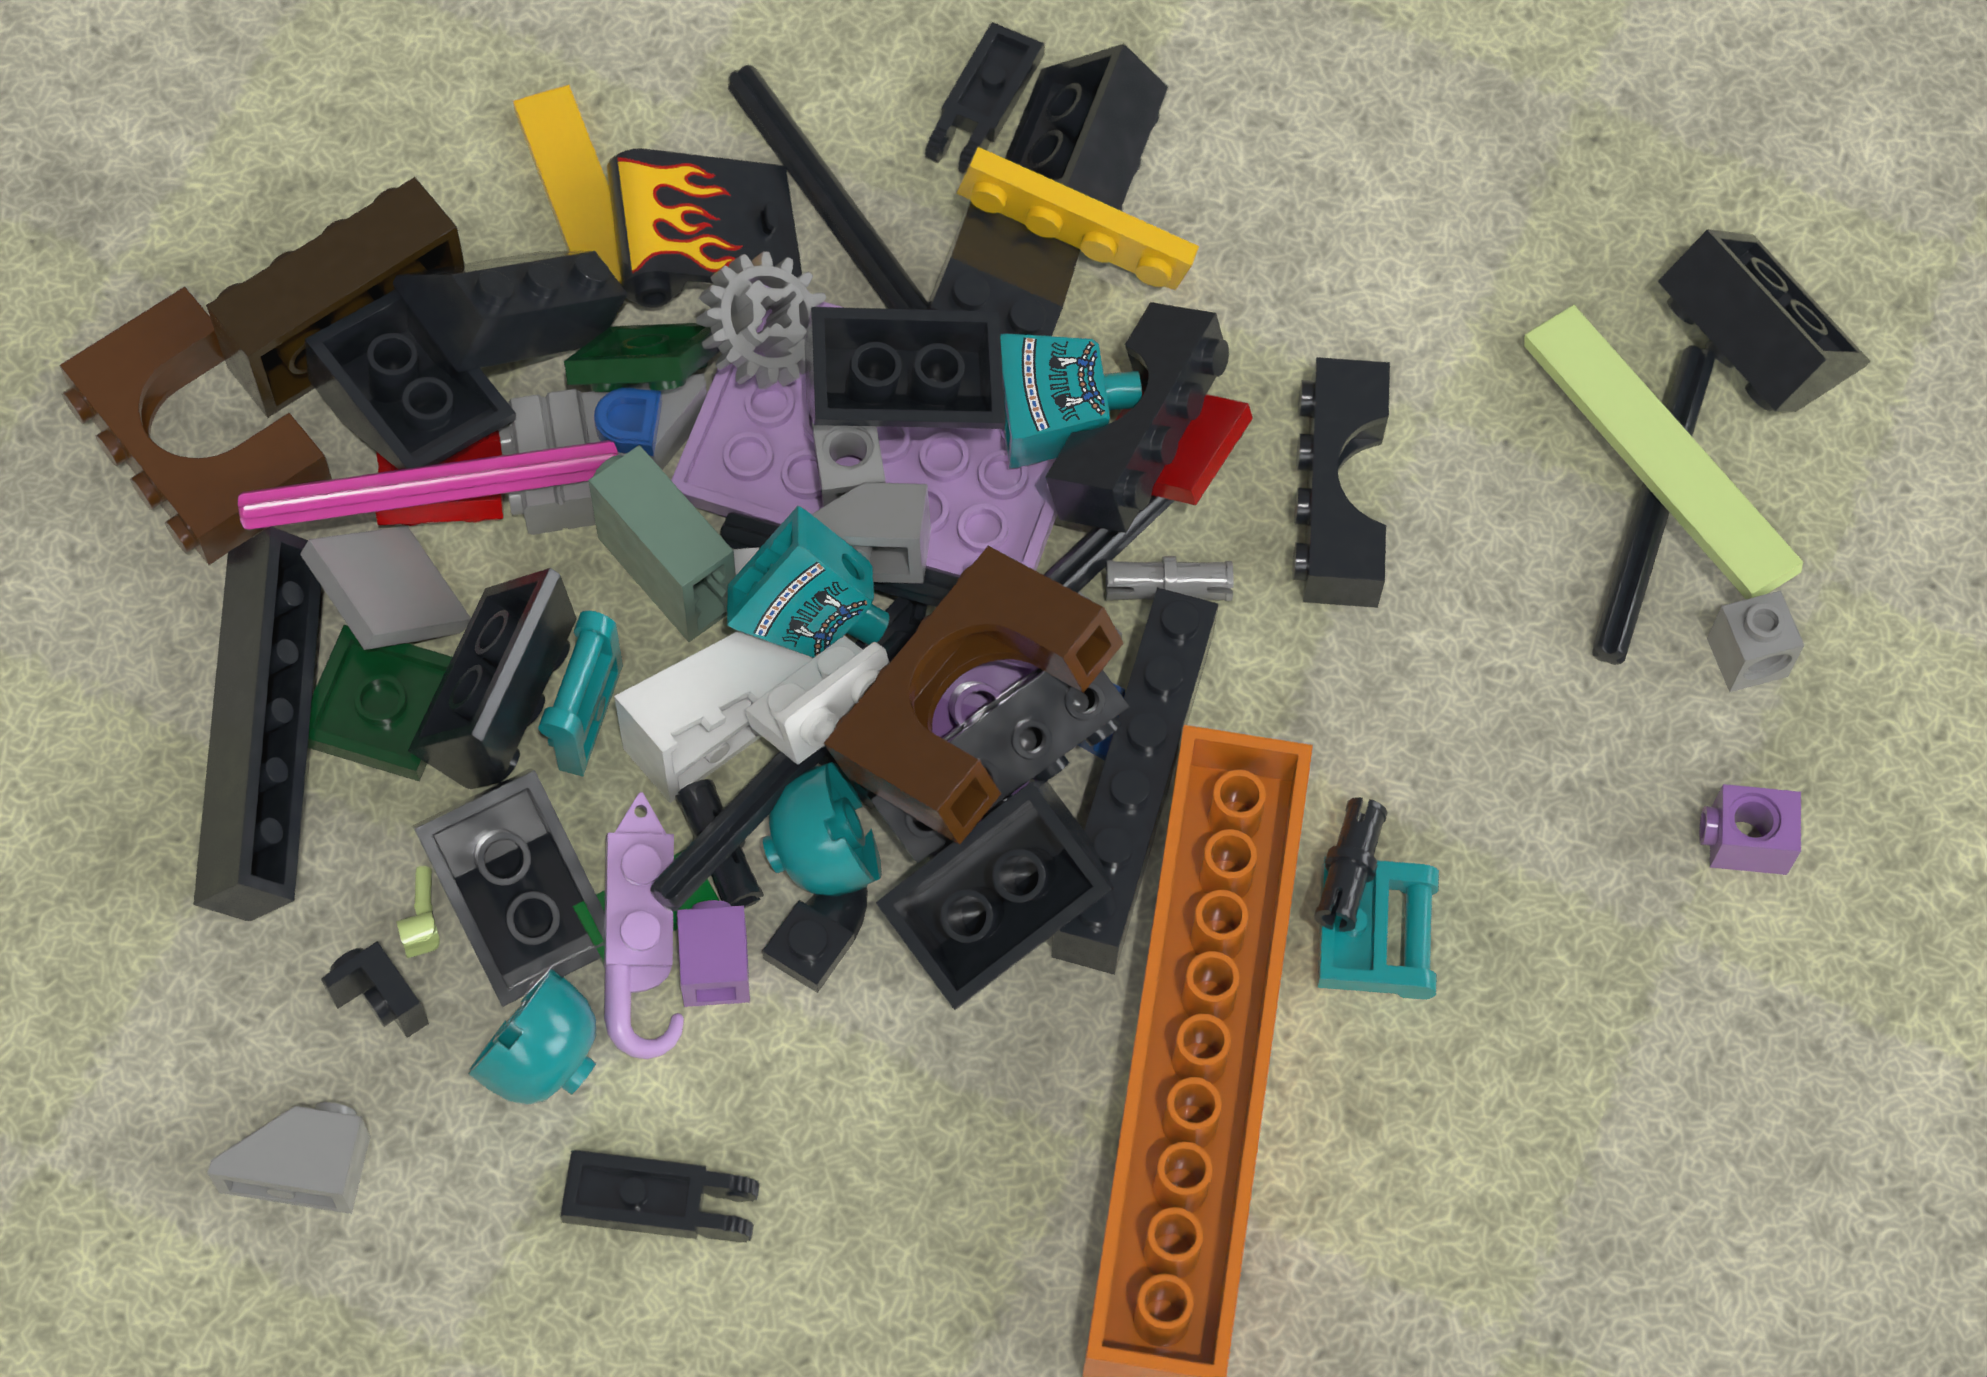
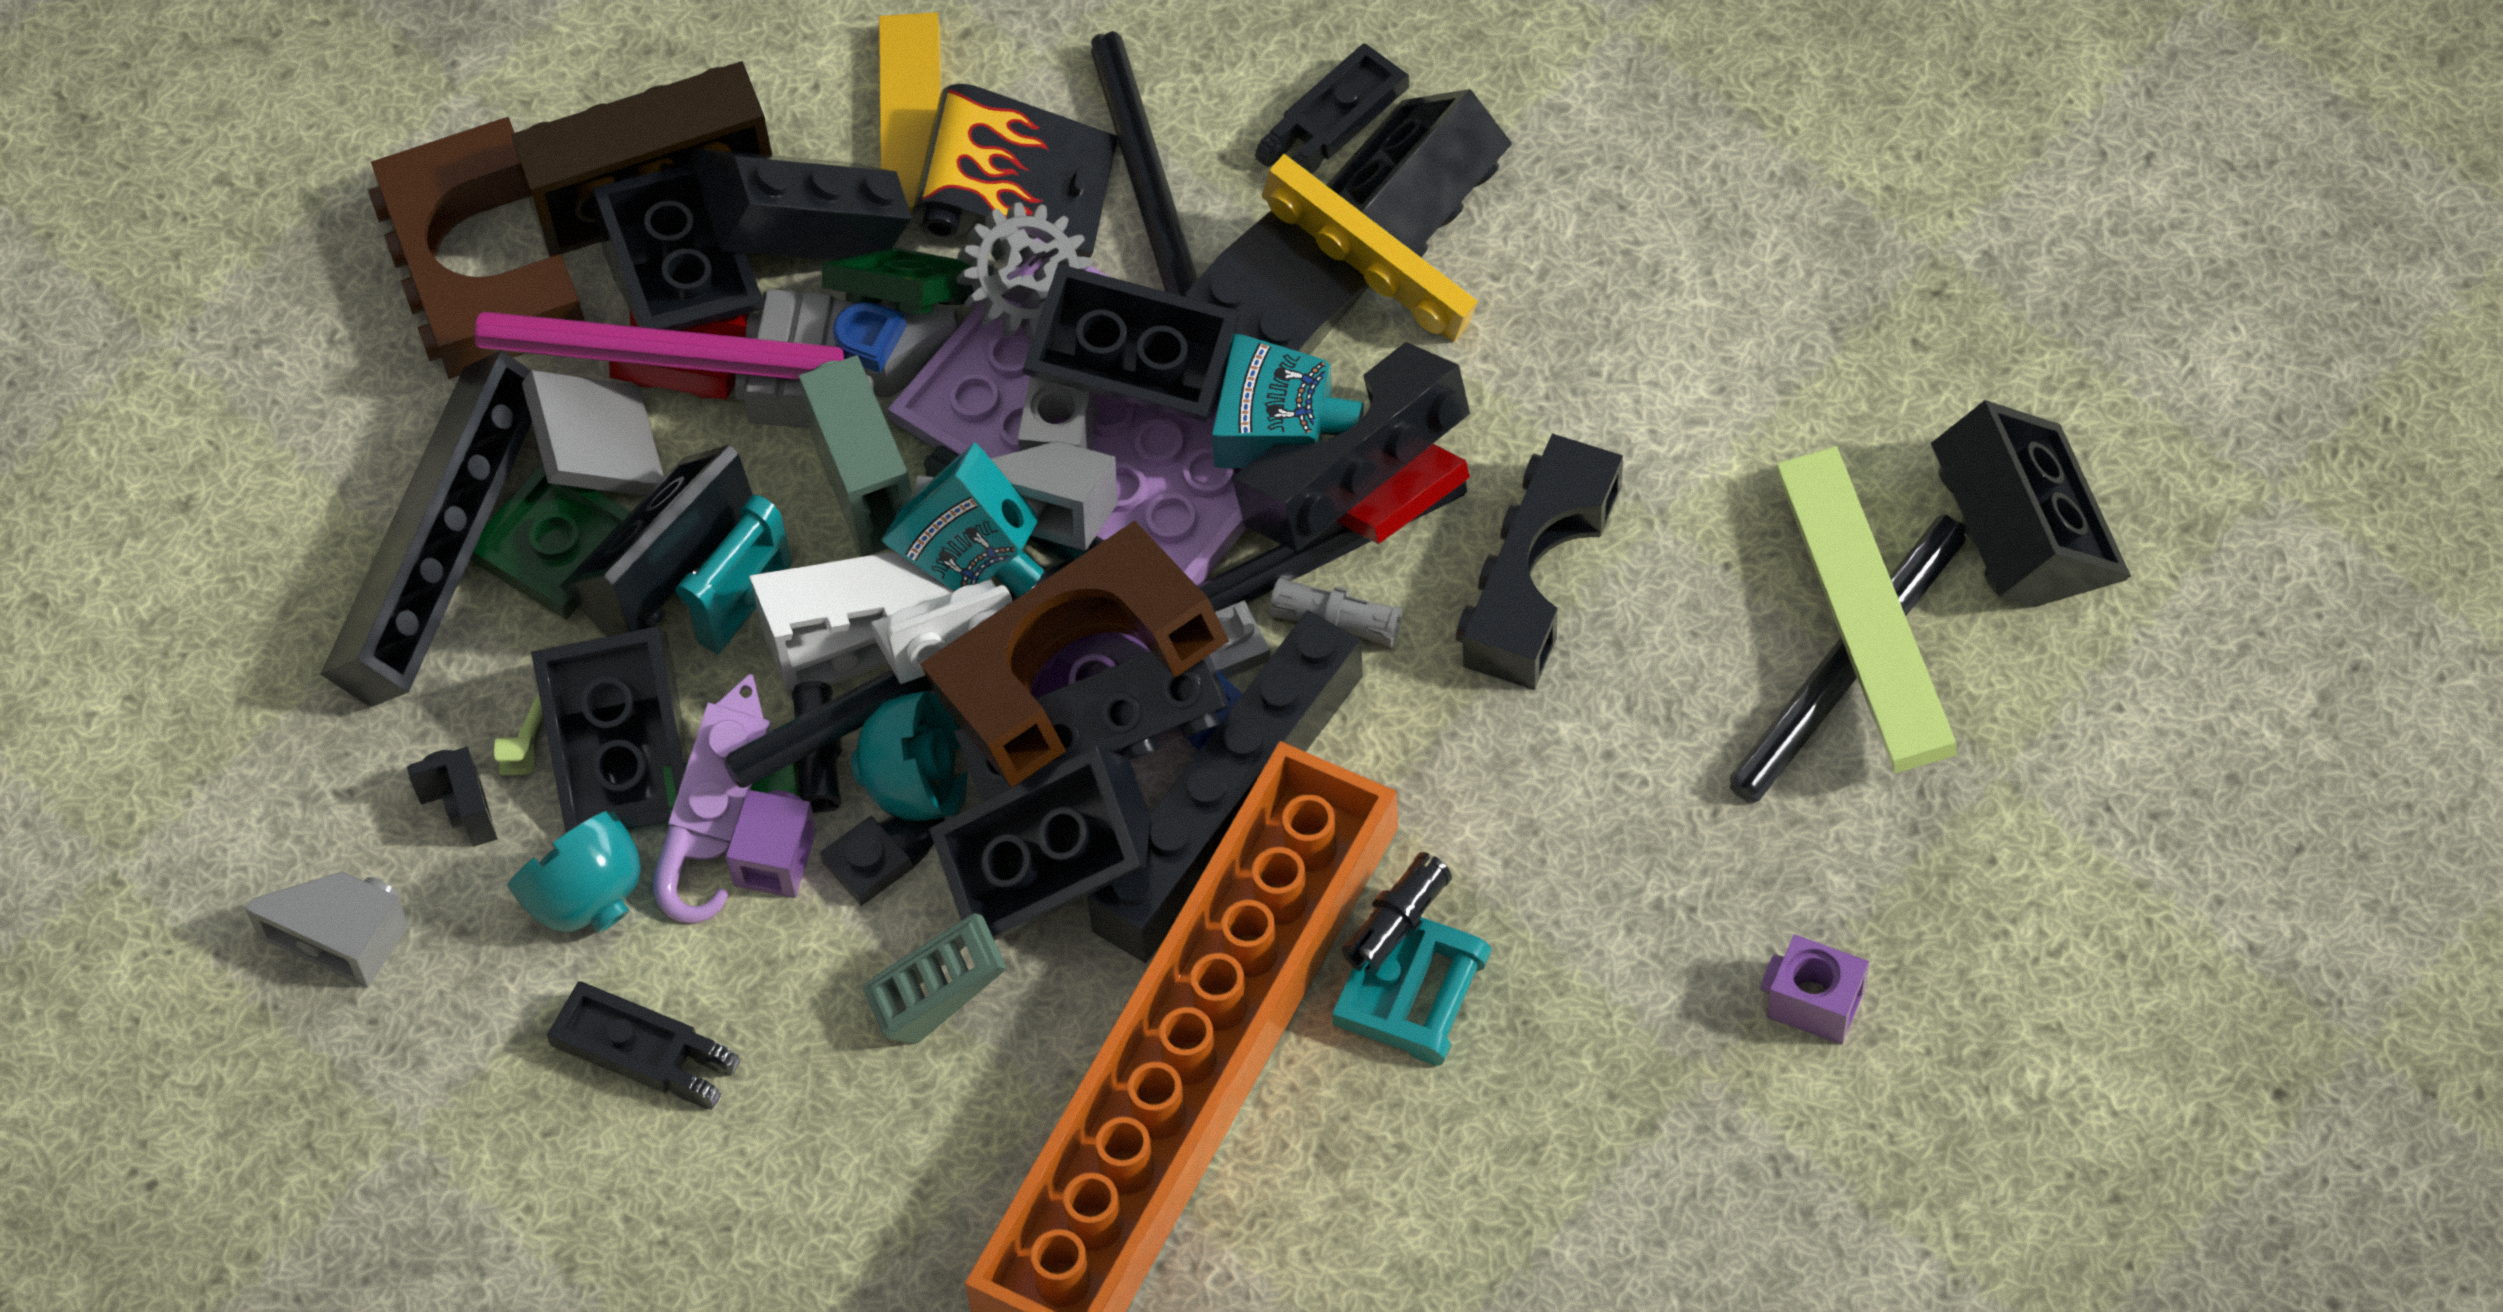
camera: 25 degrees right, 5 degrees down
light grey brick [1707,590,1804,692] -> none
none -> sand green slope [863,913,1007,1044]

